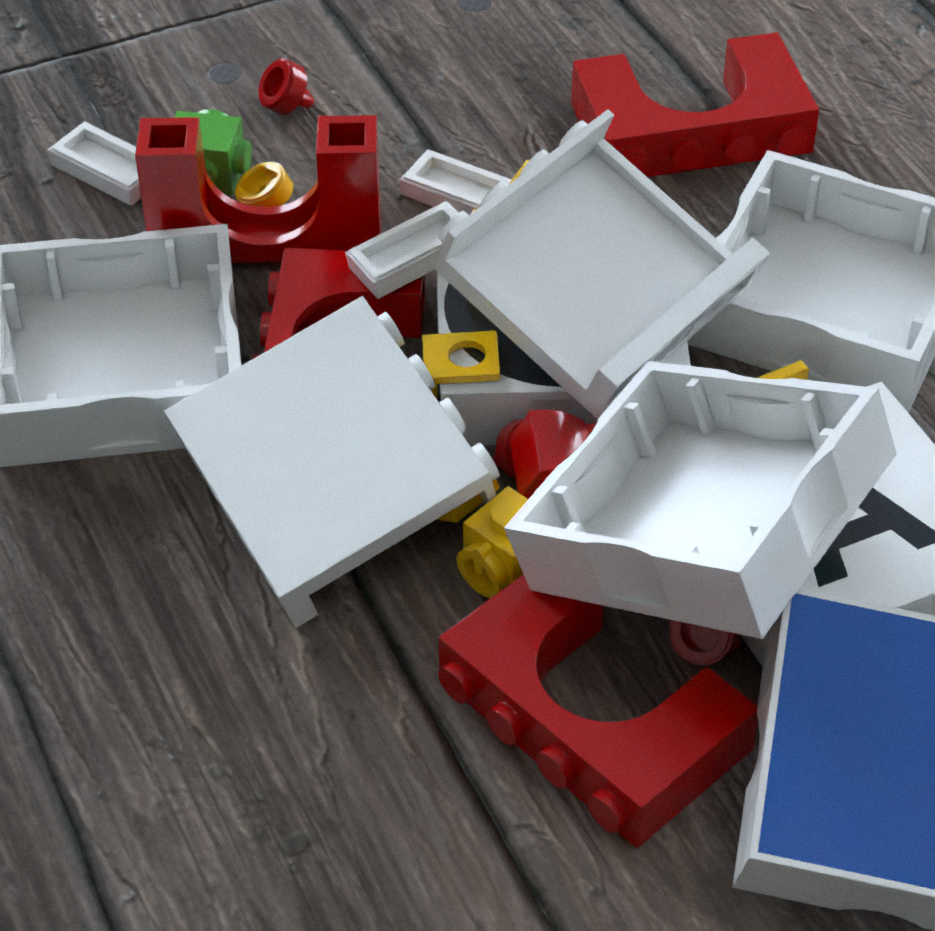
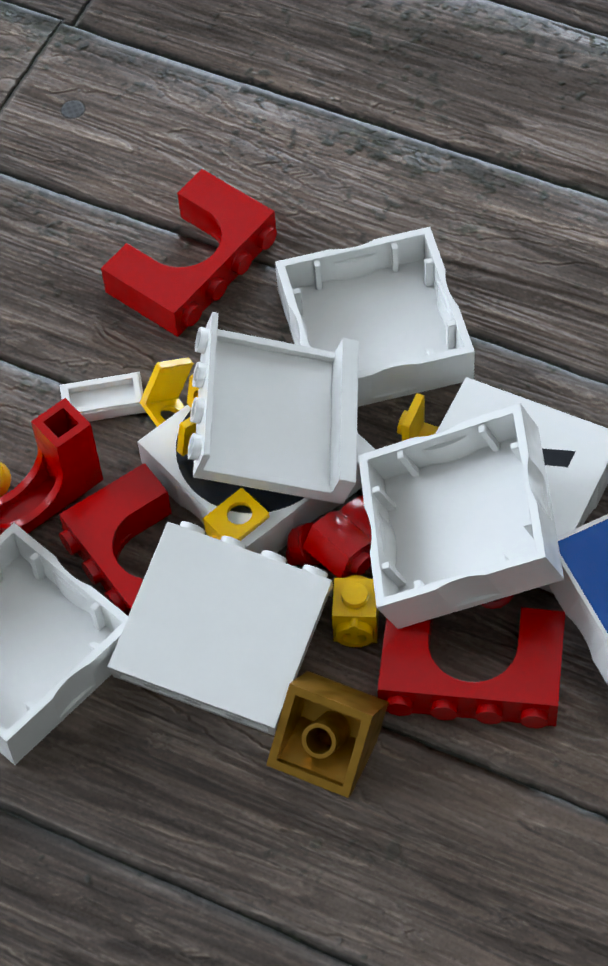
camera: 35 degrees left, 10 degrees up
white tile [345,201,459,299] -> none
none -> pearl gold slope [266,671,389,798]

